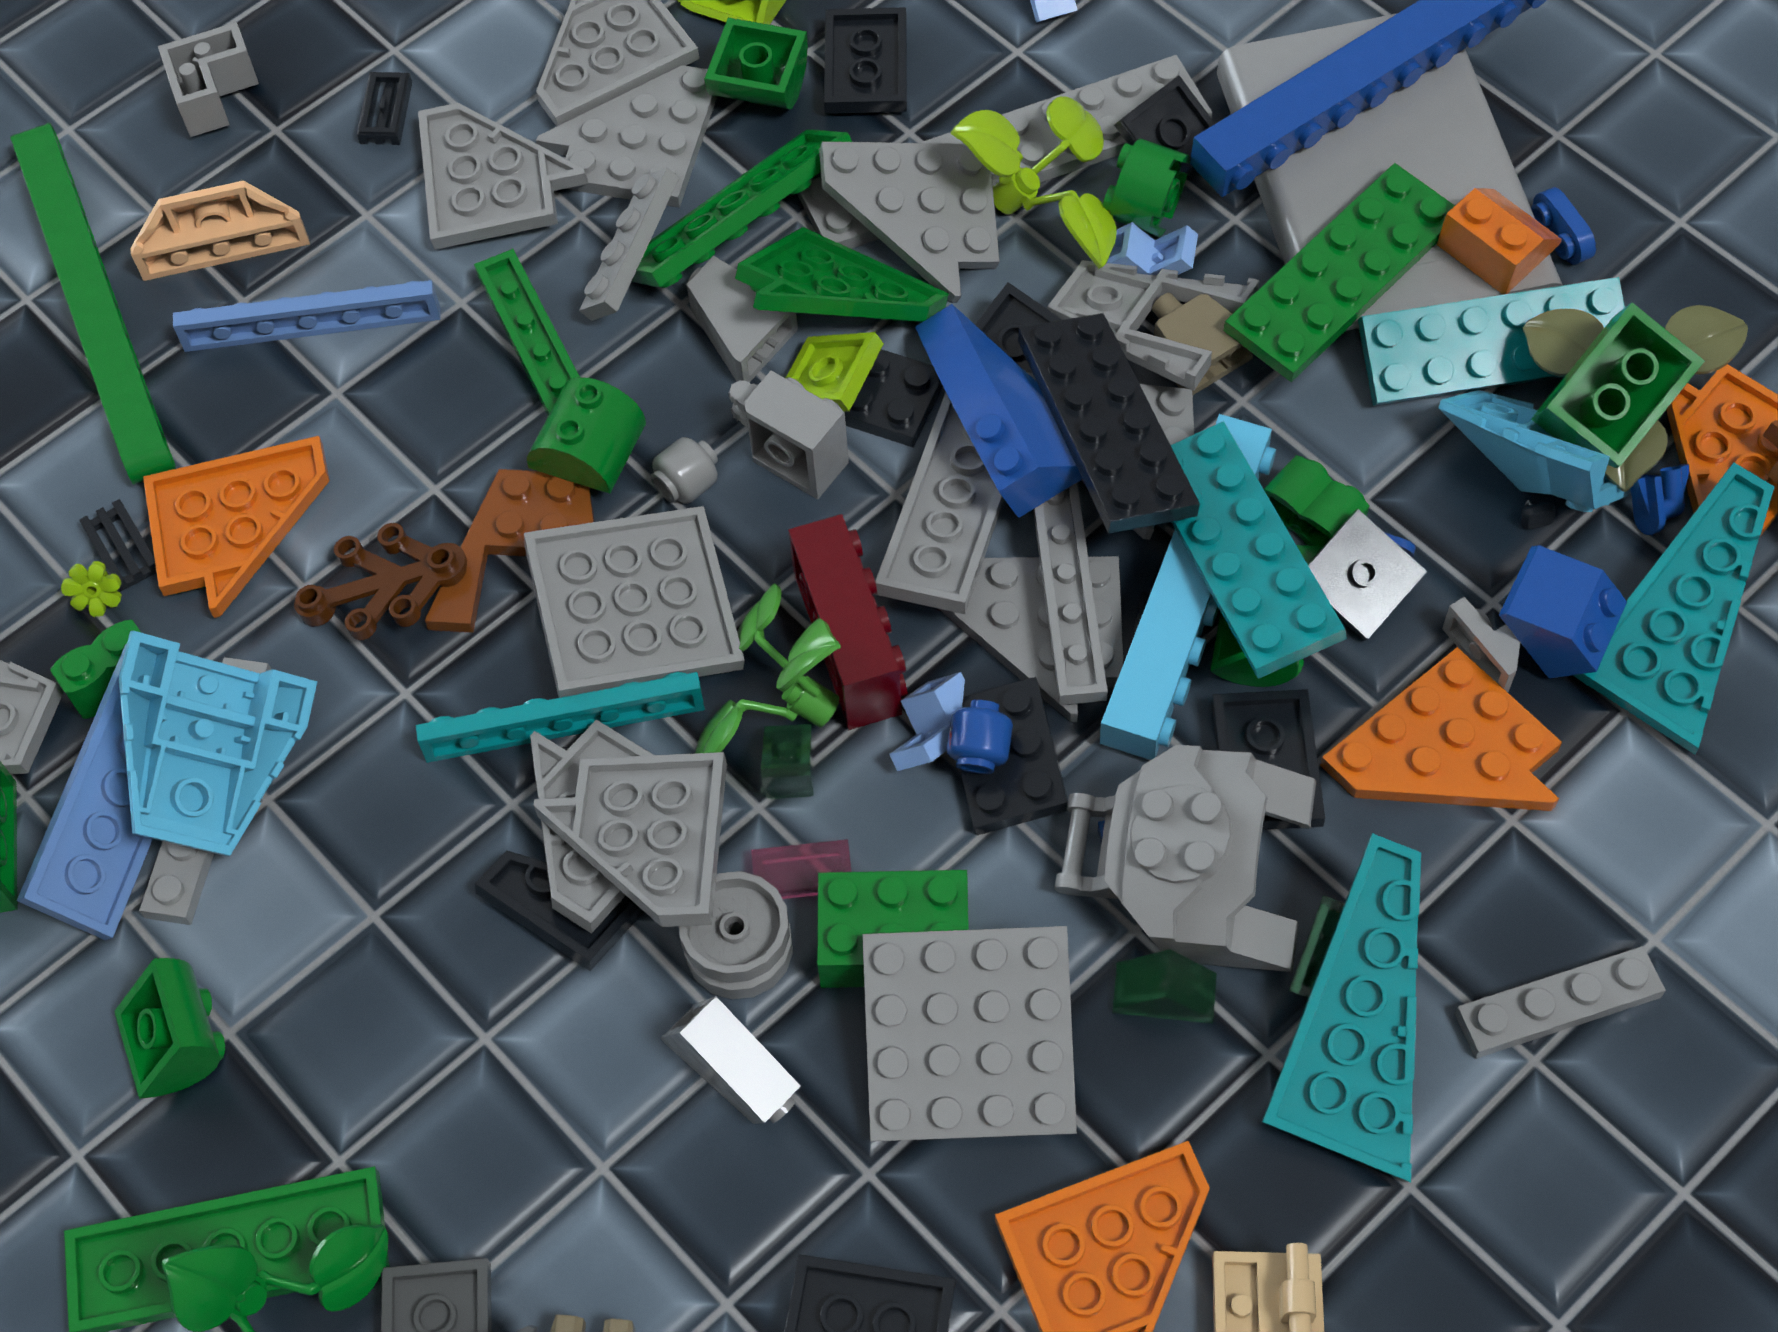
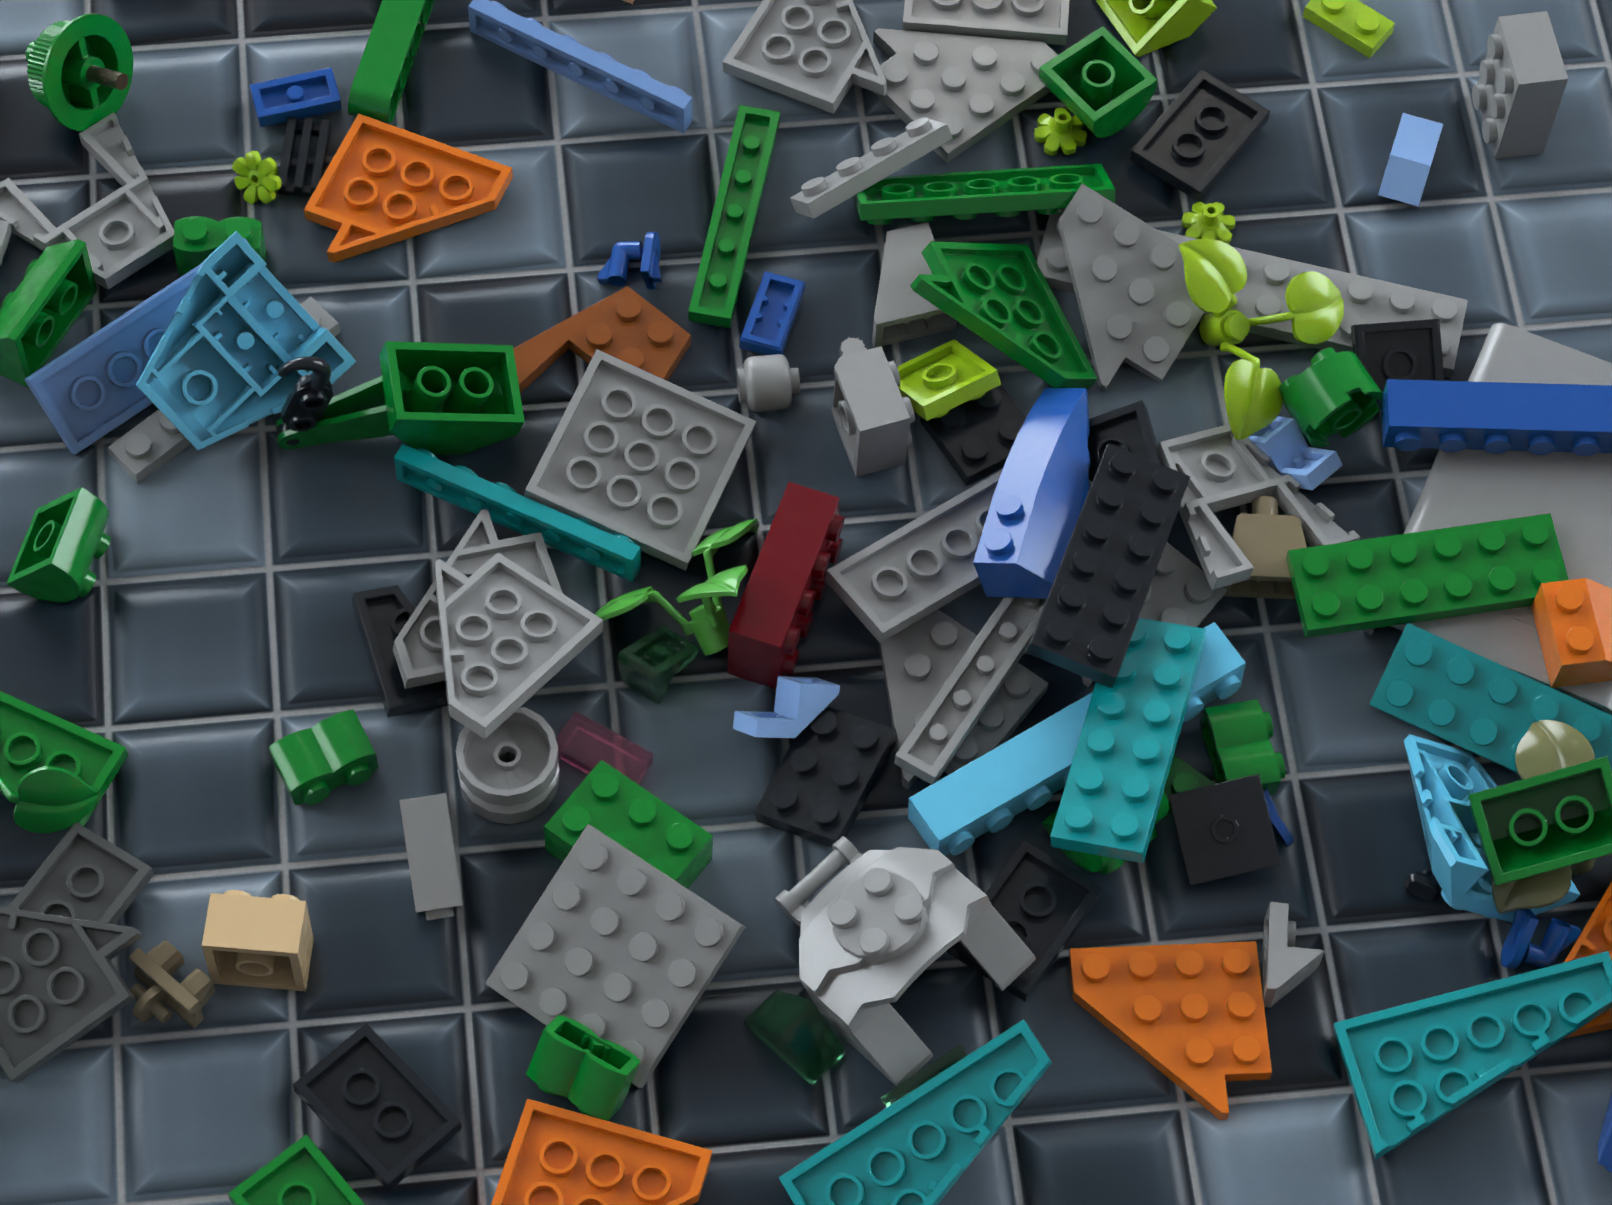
camera: 30 degrees right, 0 degrees up
reddish brown plant [294,523,467,640] -> none
green brick [527,377,646,494] -> none
blue head [947,700,1013,774] -> none
blue slope [1499,545,1627,678] -> none
none -> tan brick [202,890,314,991]
none -> blue plate [250,67,342,128]
none -> green brick [269,709,379,805]
none -> green slope [275,341,525,455]
none -> green brick [526,1015,641,1121]
none -> blue piece [597,232,662,289]
none -> blue plate [739,271,806,355]
none -> lime plant [1034,107,1087,156]
none -> lime plant [1181,202,1235,244]

